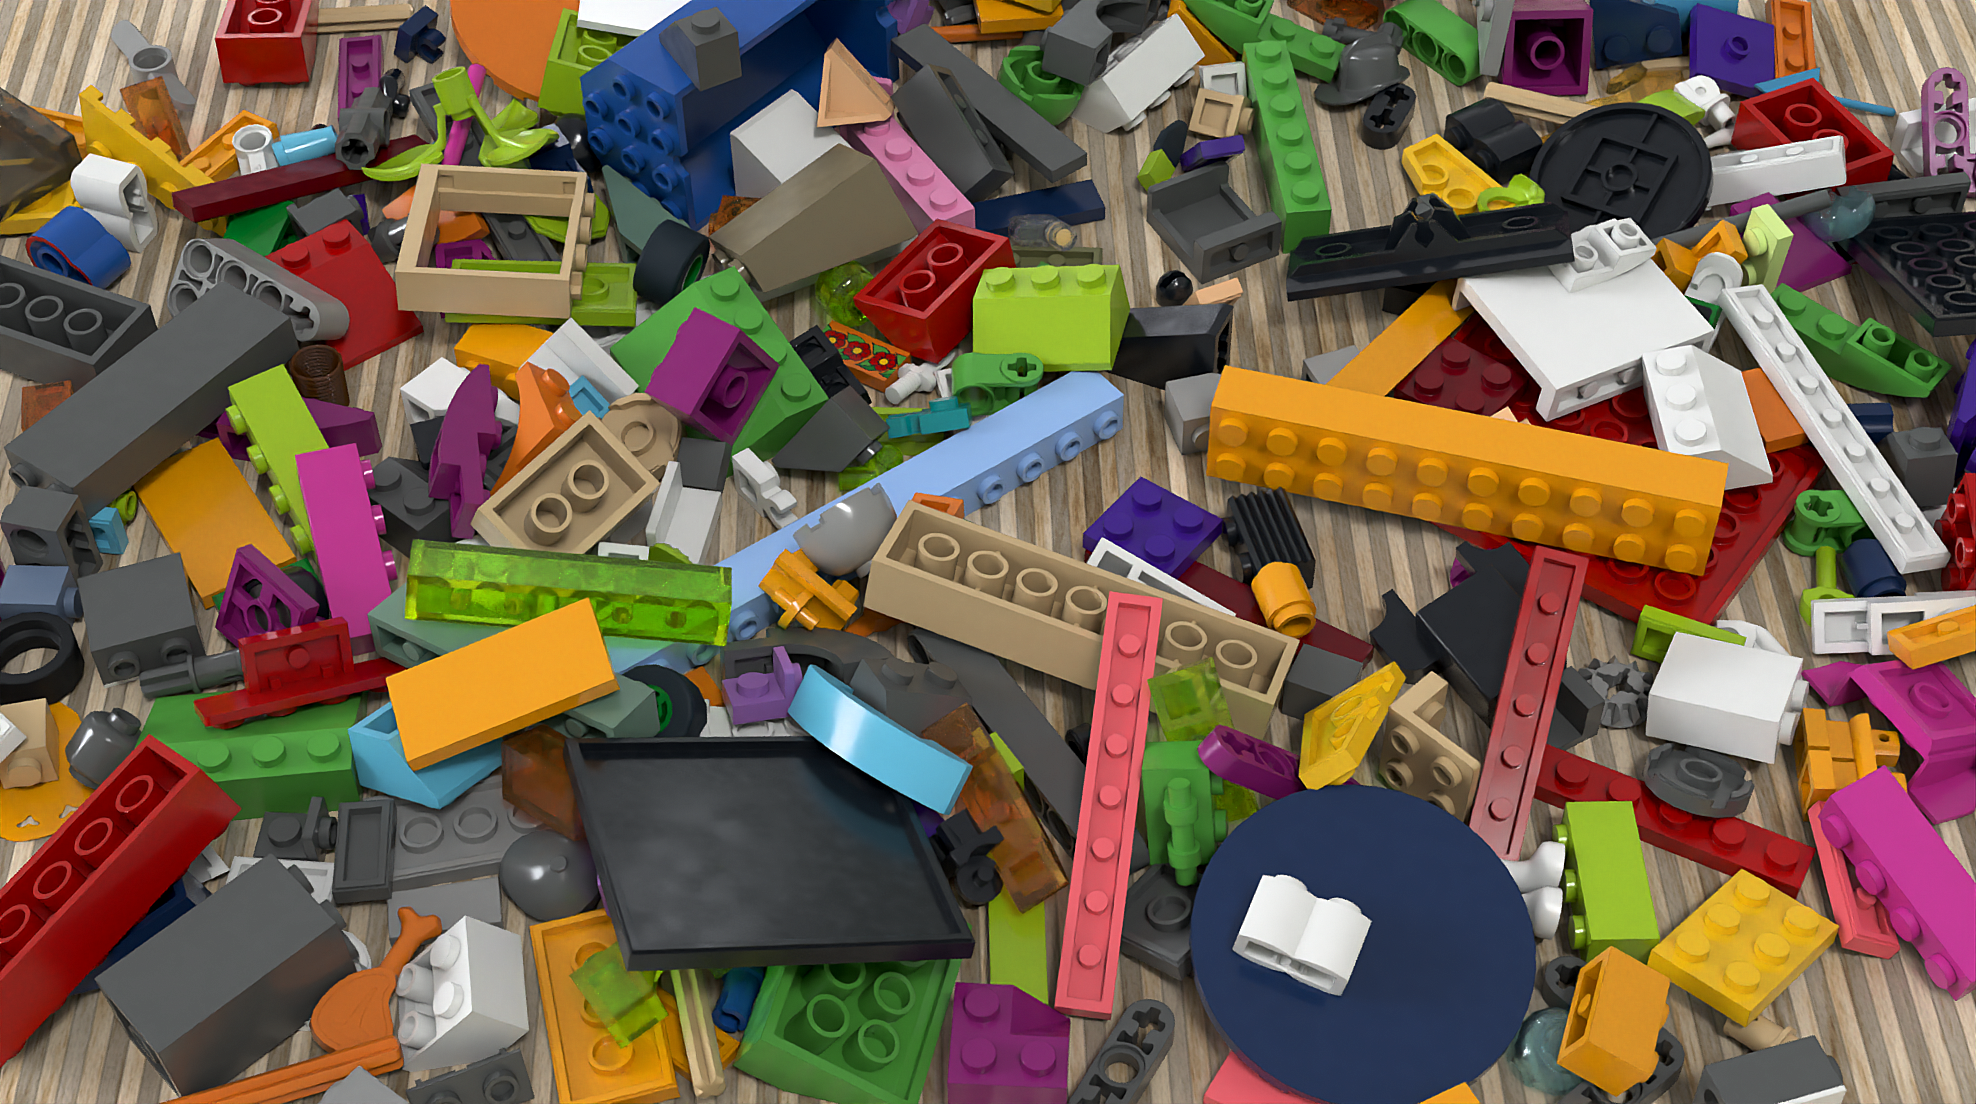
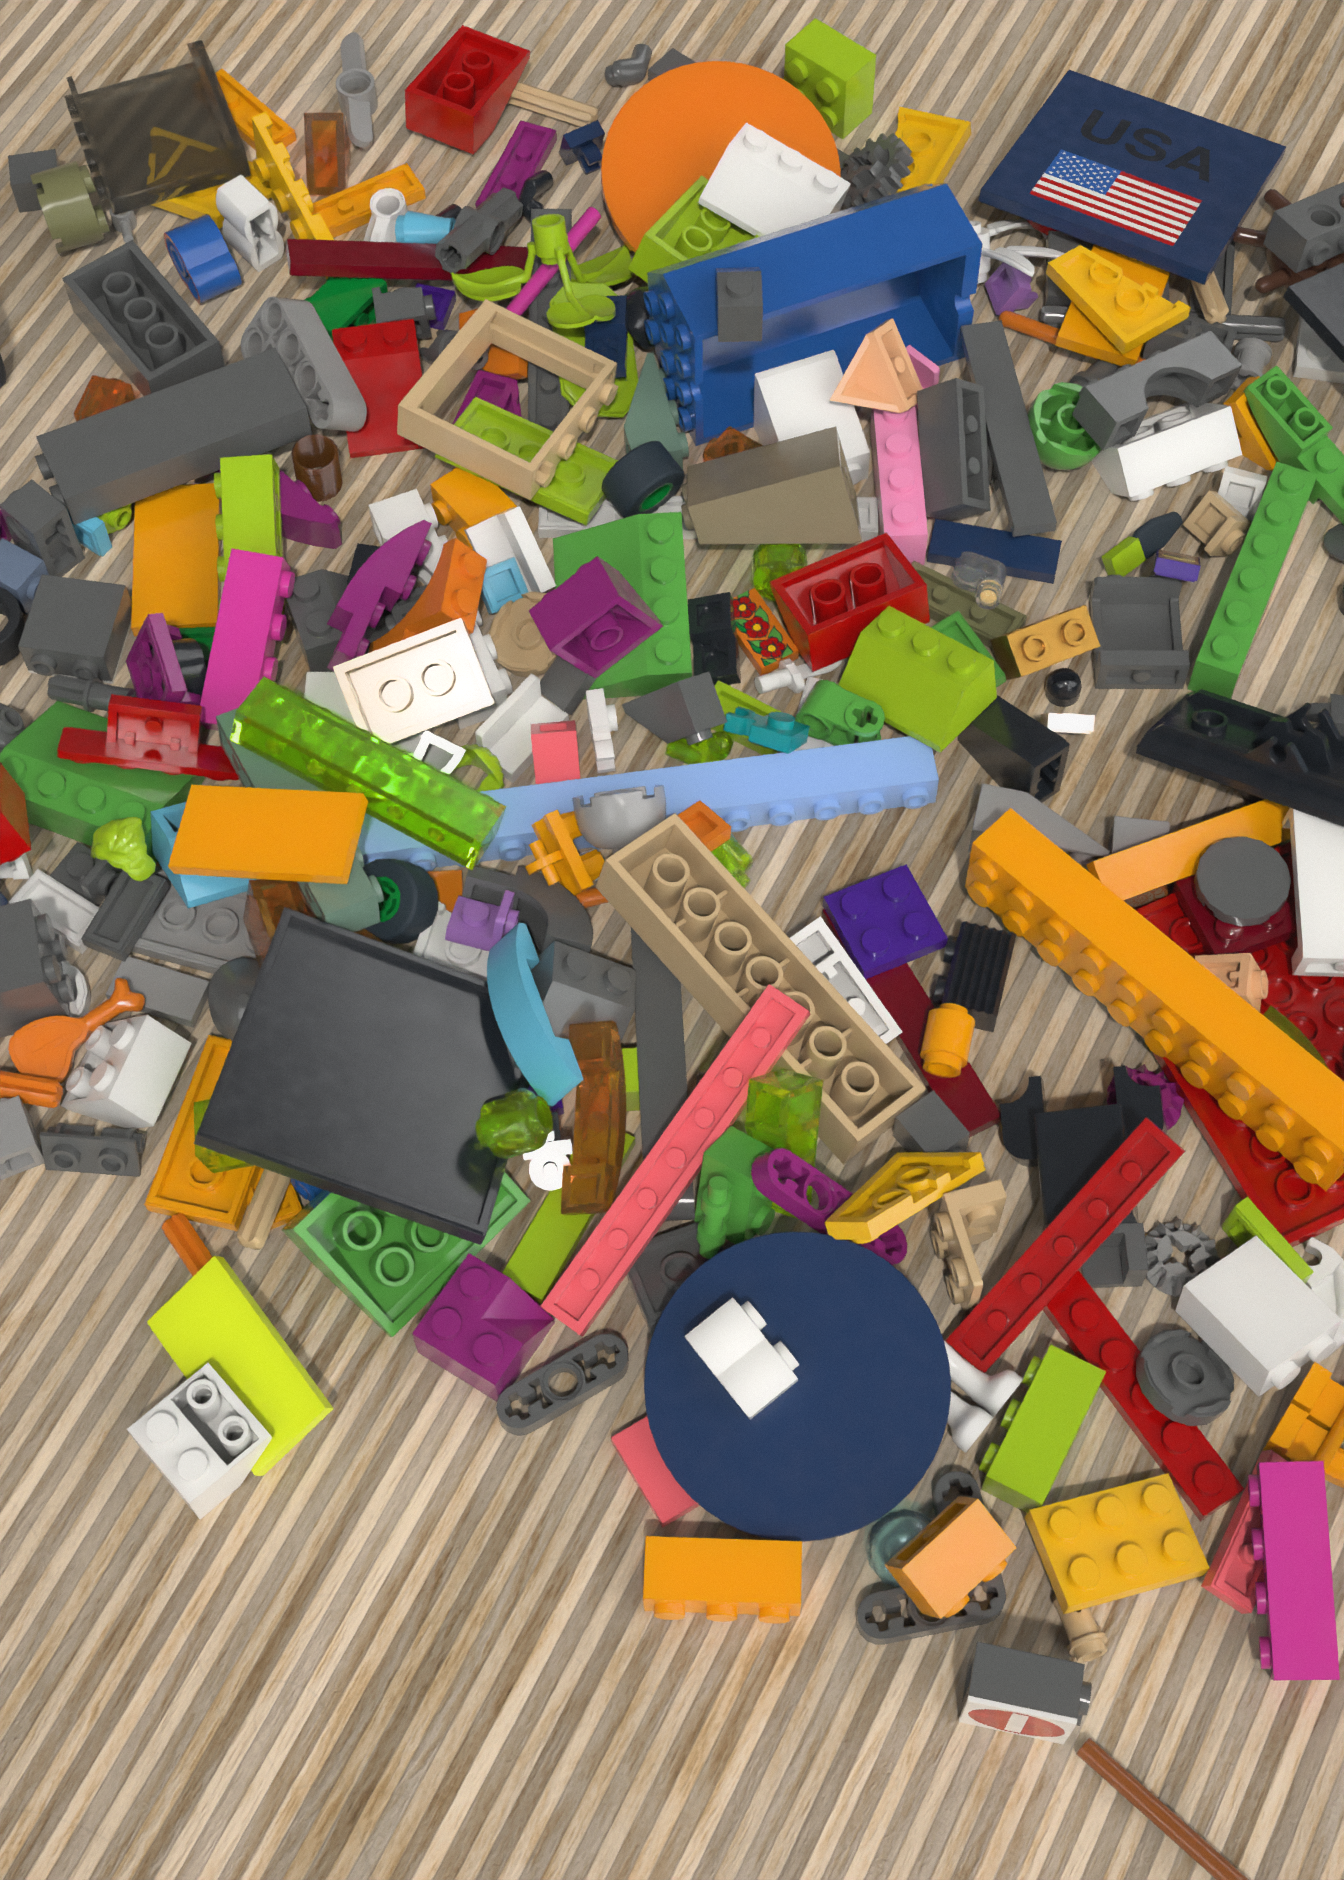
camera: 30 degrees right, 15 degrees up
none -> lime piece [91,817,156,881]
none -> clear neon green head [475,1088,553,1159]
none -> coral brick [531,720,580,784]
none -> brick [990,605,1100,680]
none -> dark grey tile [1194,836,1291,926]

